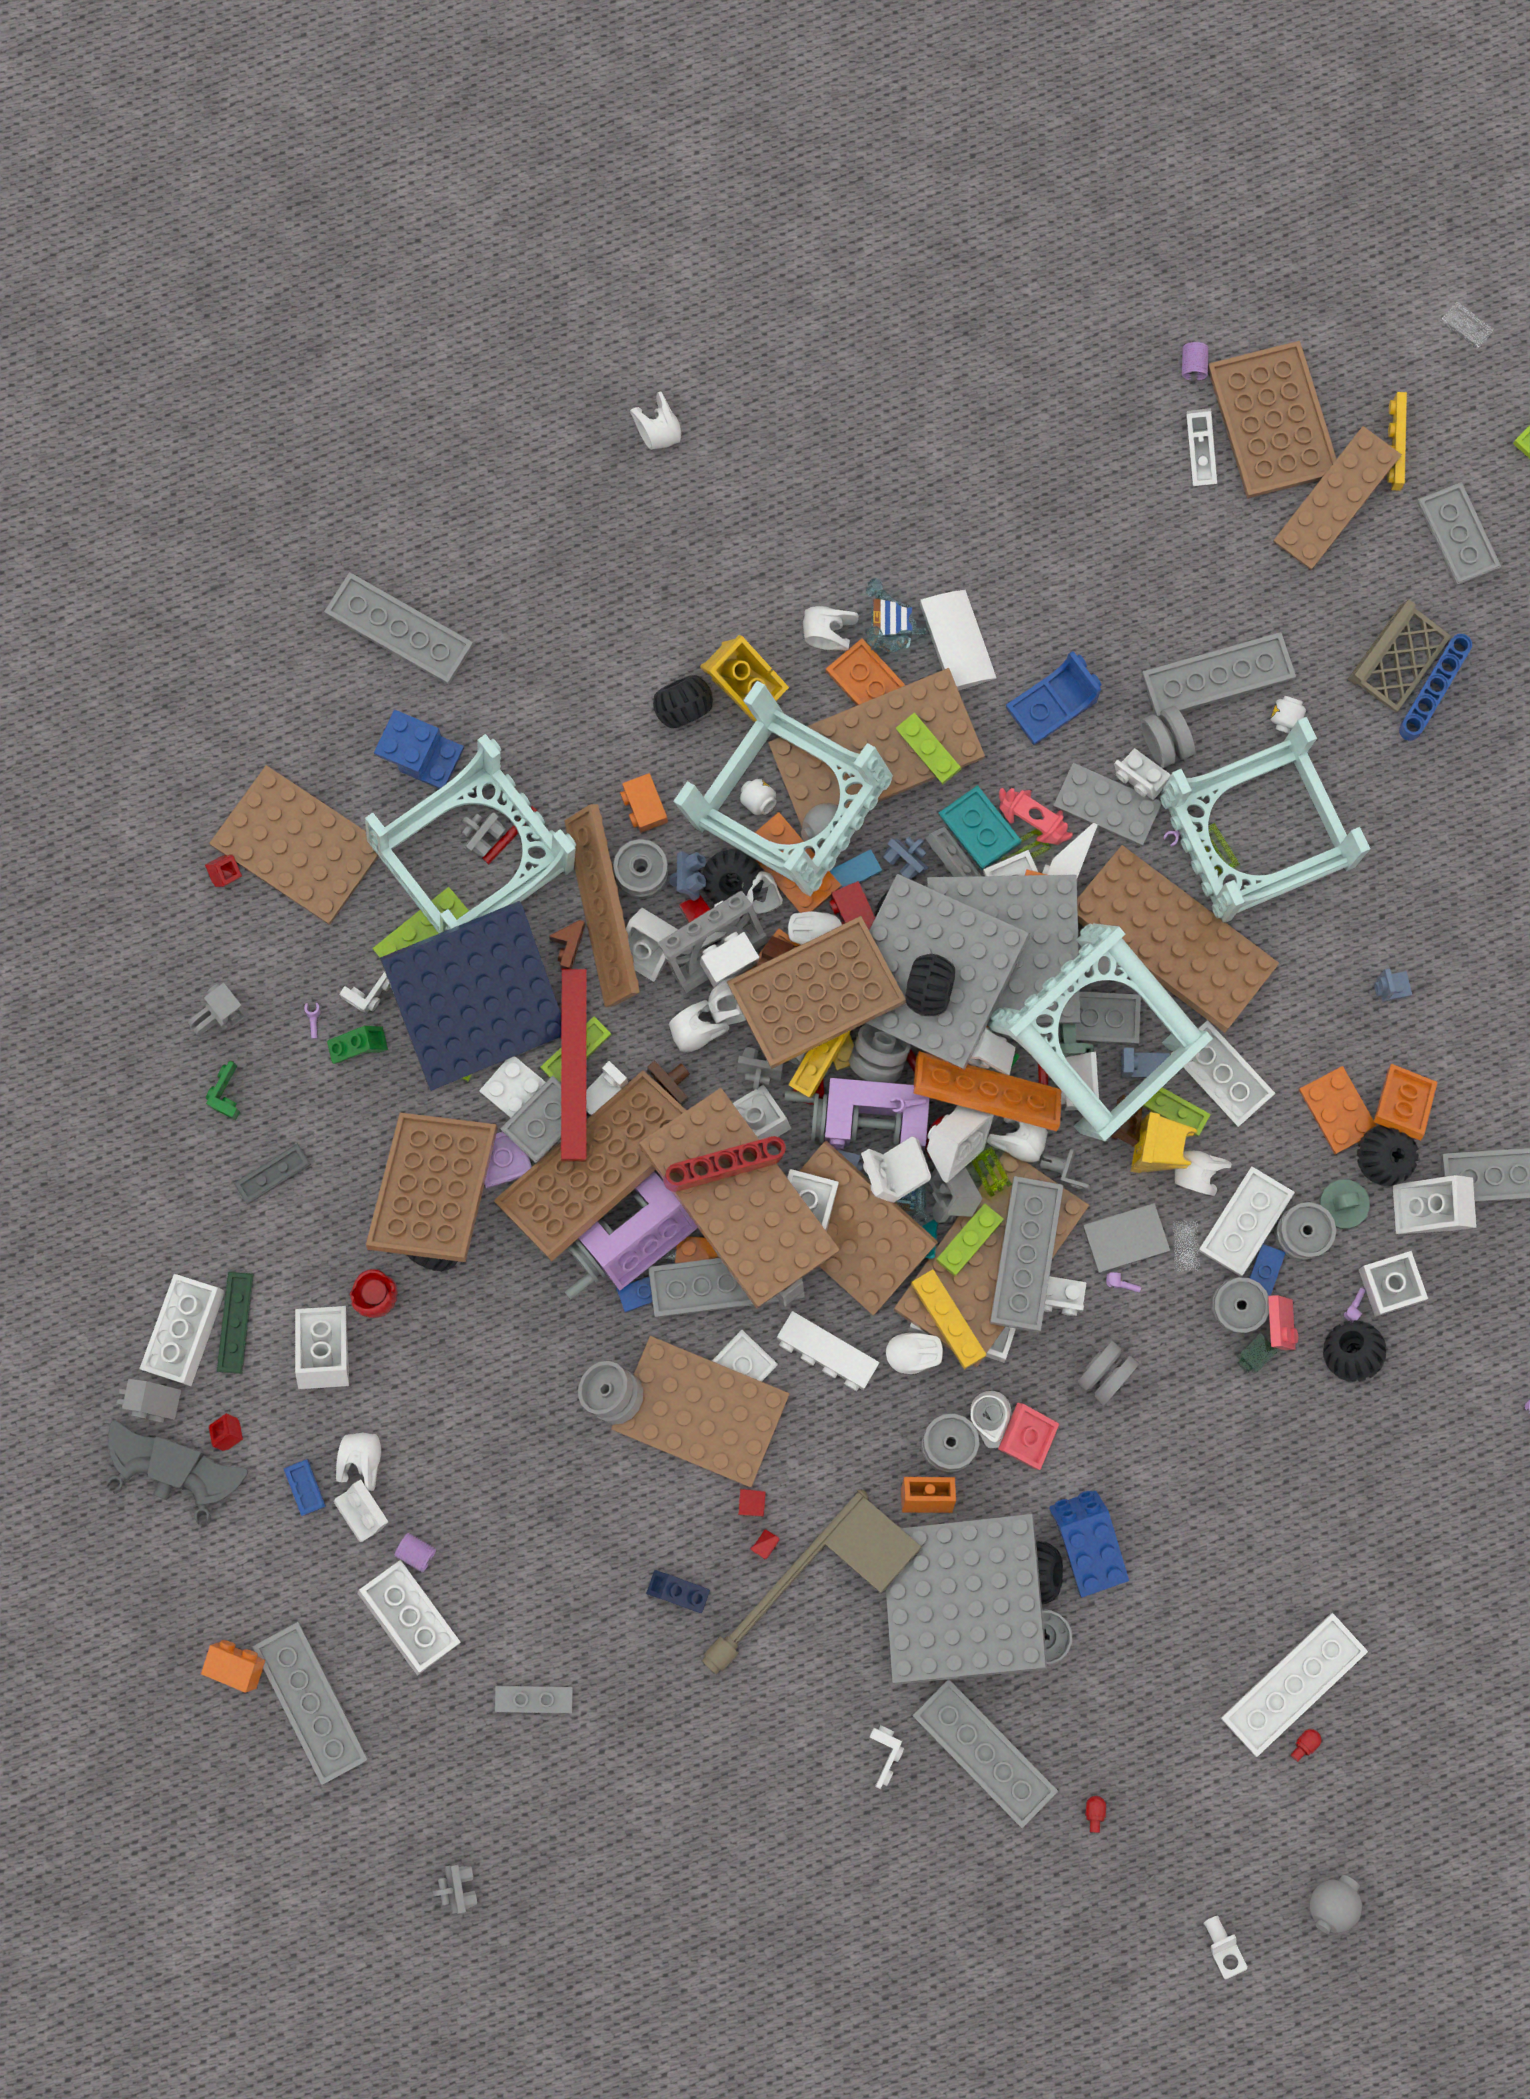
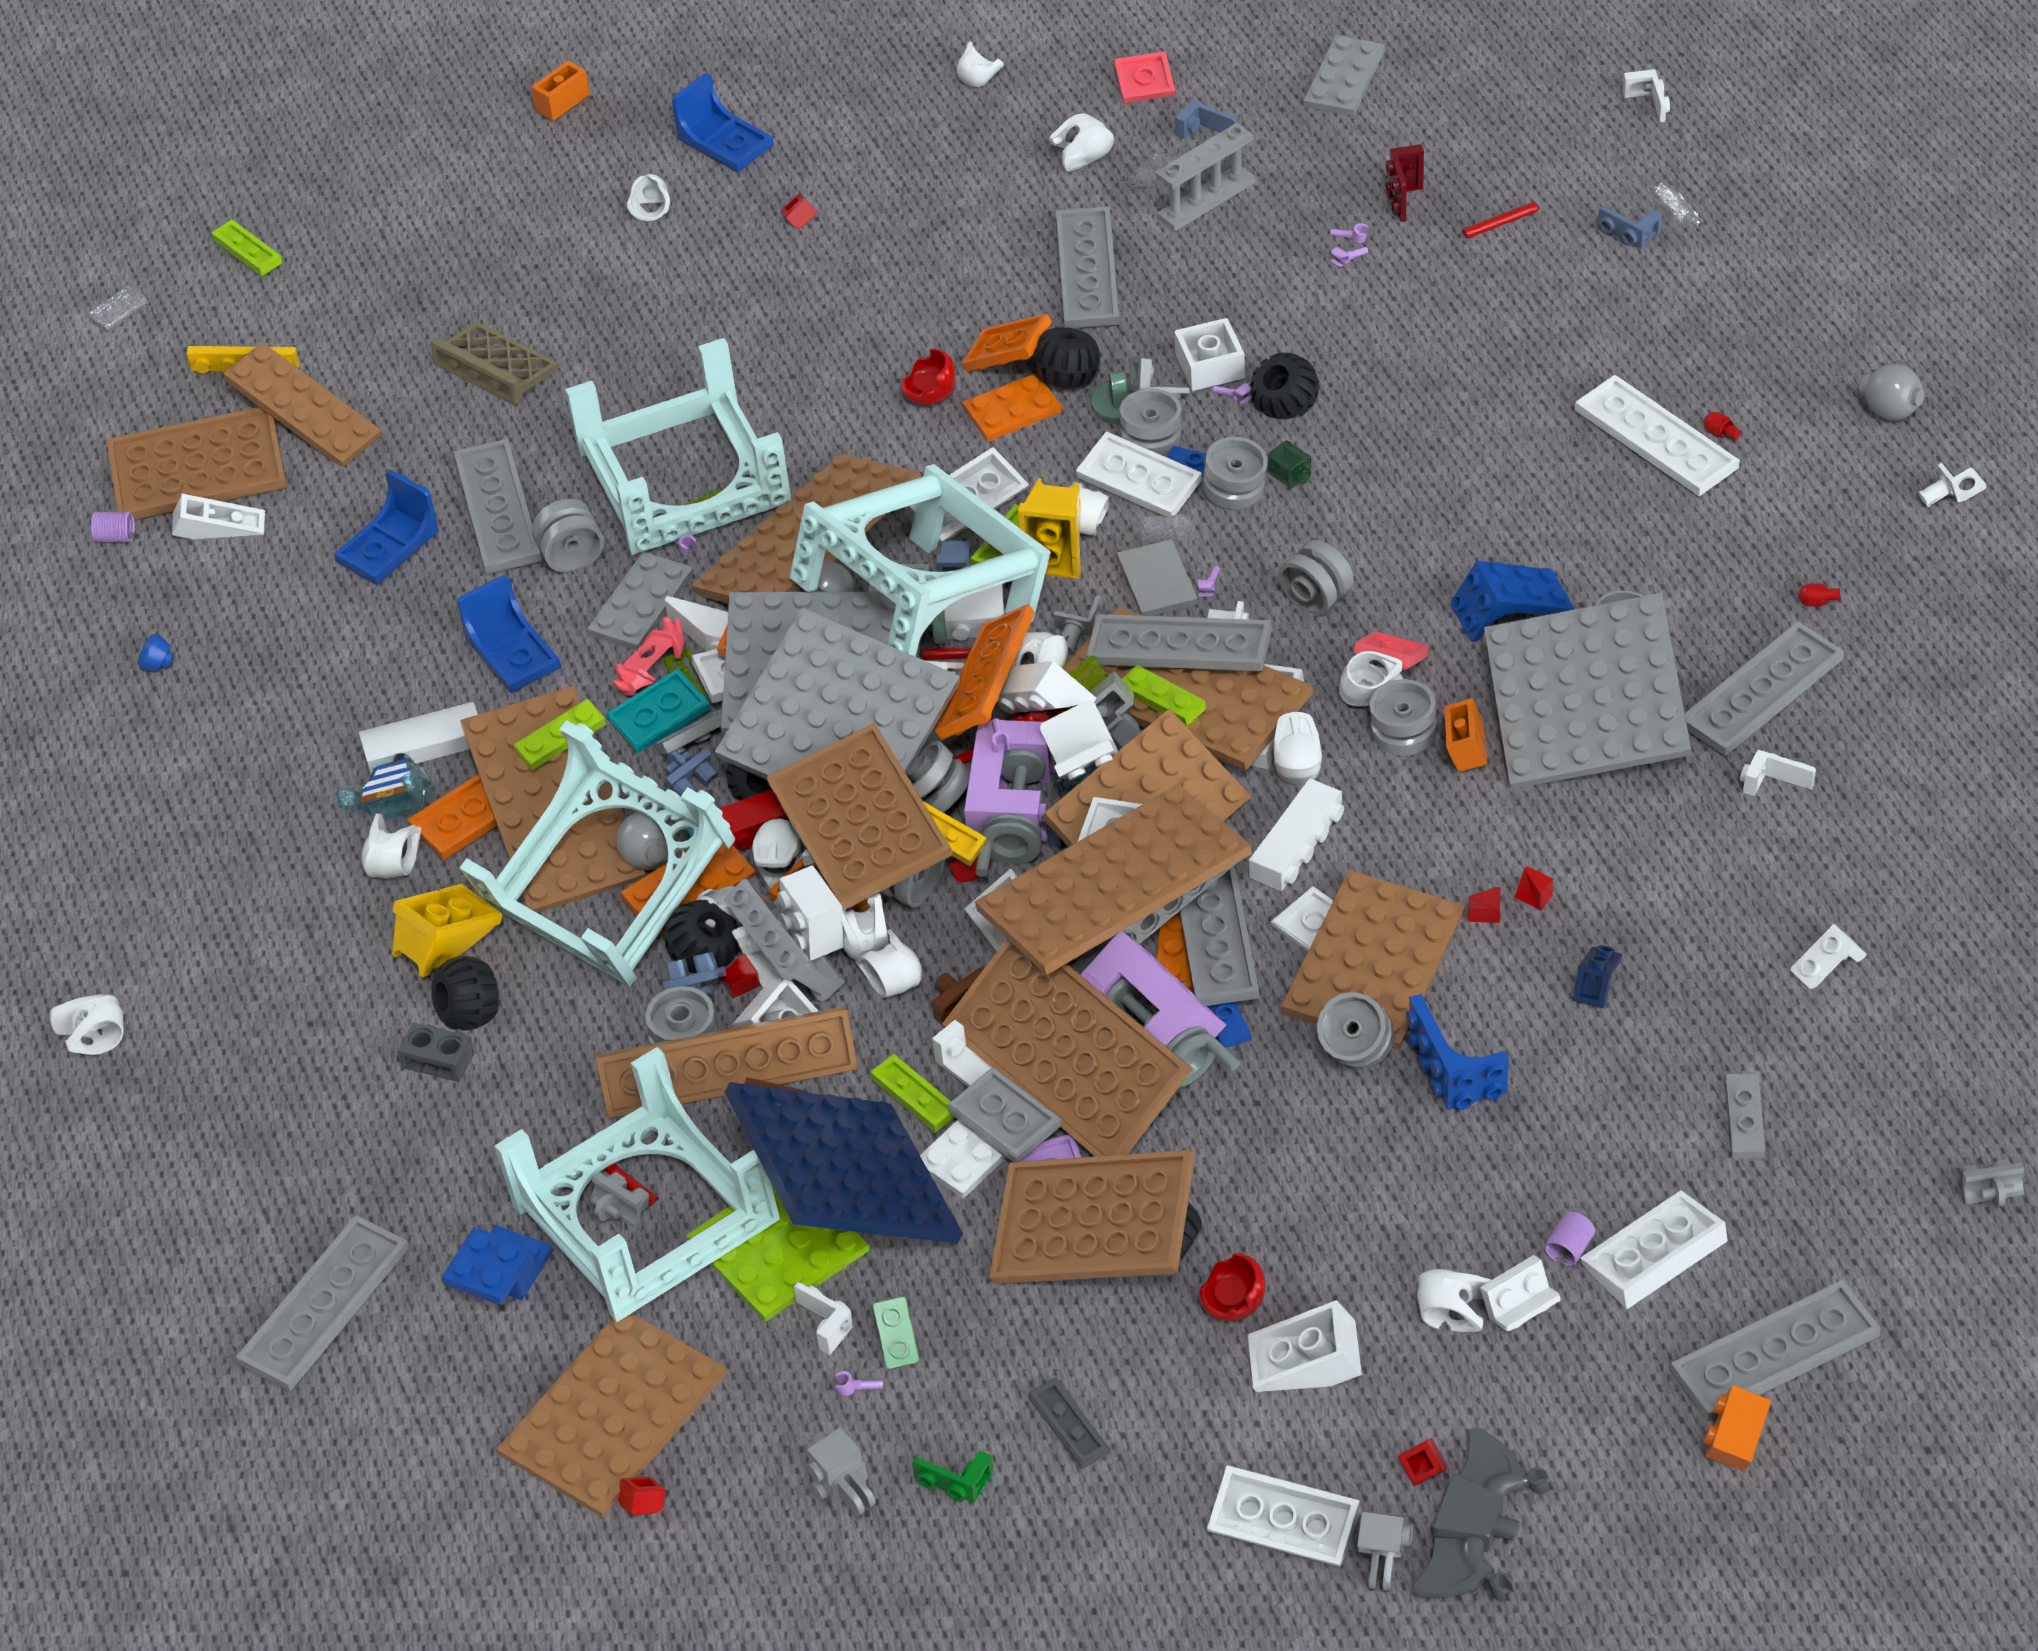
camera: 85 degrees left, 30 degrees down
dark green tile [216,1272,254,1374] -> none
blue plate [284,1459,326,1516] -> none
red tile [561,969,586,1161] -> none
orange brick [620,773,668,833] -> none
red beam [663,1136,786,1192] -> none
dark tan flag [701,1489,922,1675] -> none
light grey hips [737,1047,783,1090] -> none
white head [740,779,776,815] -> none
black wheel [905,954,955,1016] -> none
yellow plate [911,1269,987,1370] -> none
white bracket [1114,748,1171,800] -> none
coral plate [1268,1295,1298,1350] -> none
white head [1270,696,1306,733] -> none
sand blue bracket [1374,968,1412,1002] -> none
white slope [1393,1175,1476,1234] -> none
blue beam [1399,634,1472,741] -> none
light grey tile [1417,482,1501,586] -> none
none -> blue cone [137,634,174,672]
none -> blue bracket [334,470,439,585]
none -> dark grey brick [398,1022,474,1082]
none -> red piece [901,348,956,406]
none -> light grey bracket [1128,356,1190,398]
none -> blue bracket [1405,994,1509,1110]
none -> white bracket [1791,924,1867,989]

